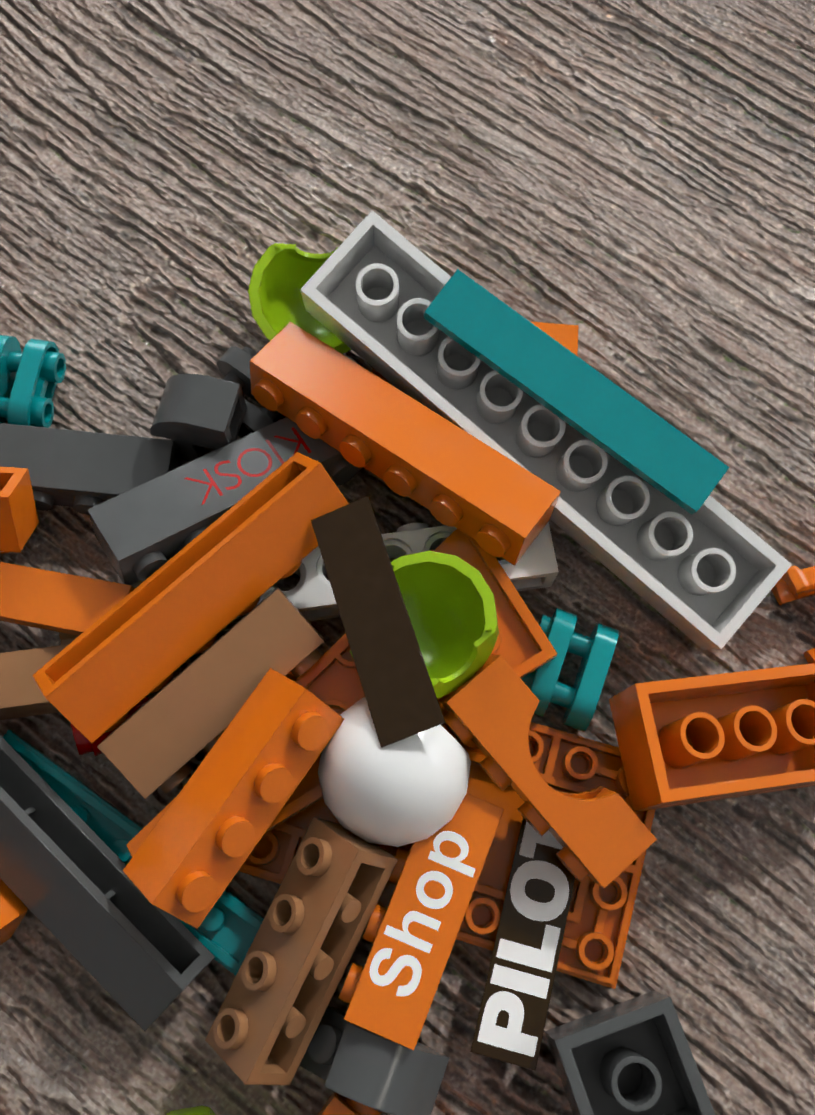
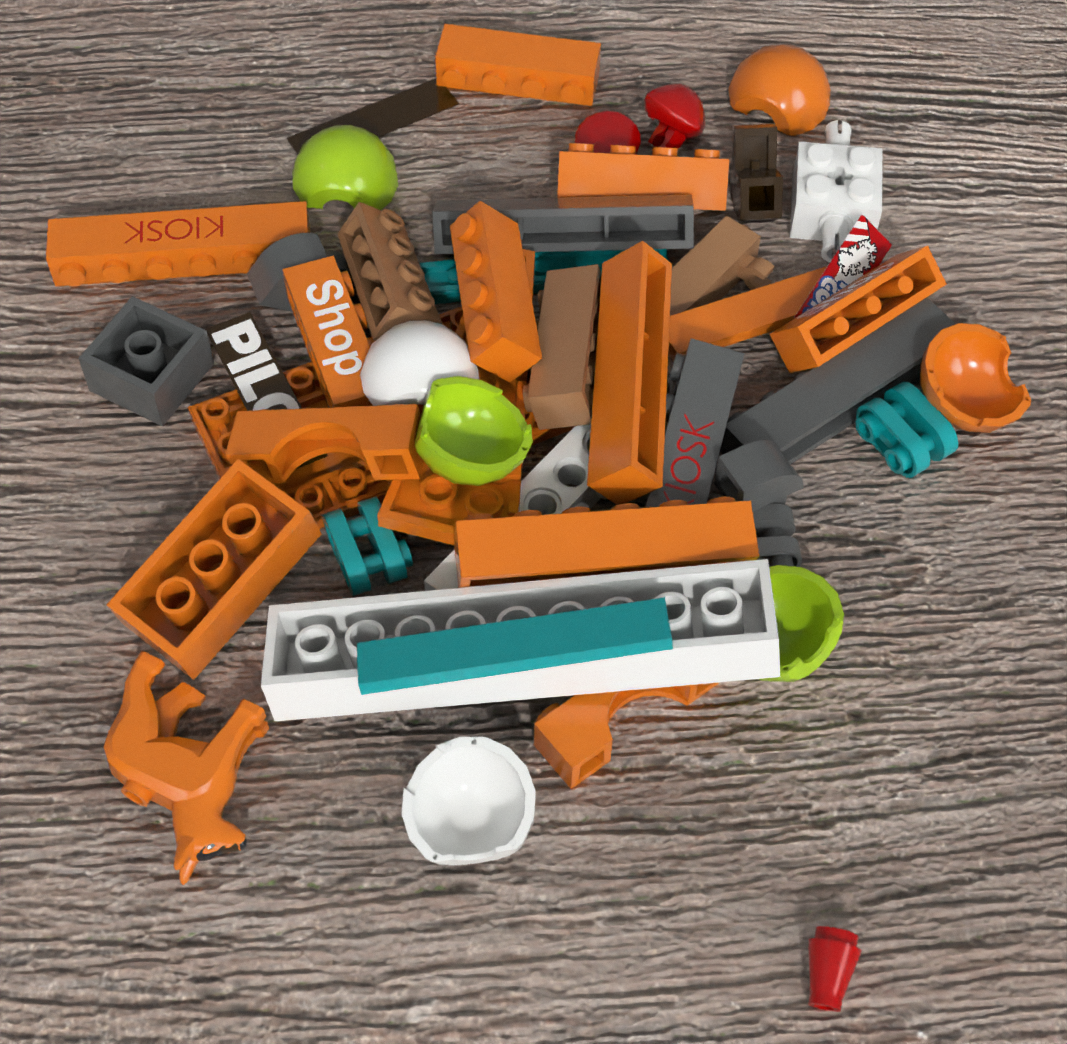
camera: 140 degrees right, 15 degrees down
dark brown sticker [311,496,445,748] -> none
none -> white cylinder [402,736,536,865]
none -> red cone [808,926,862,1012]

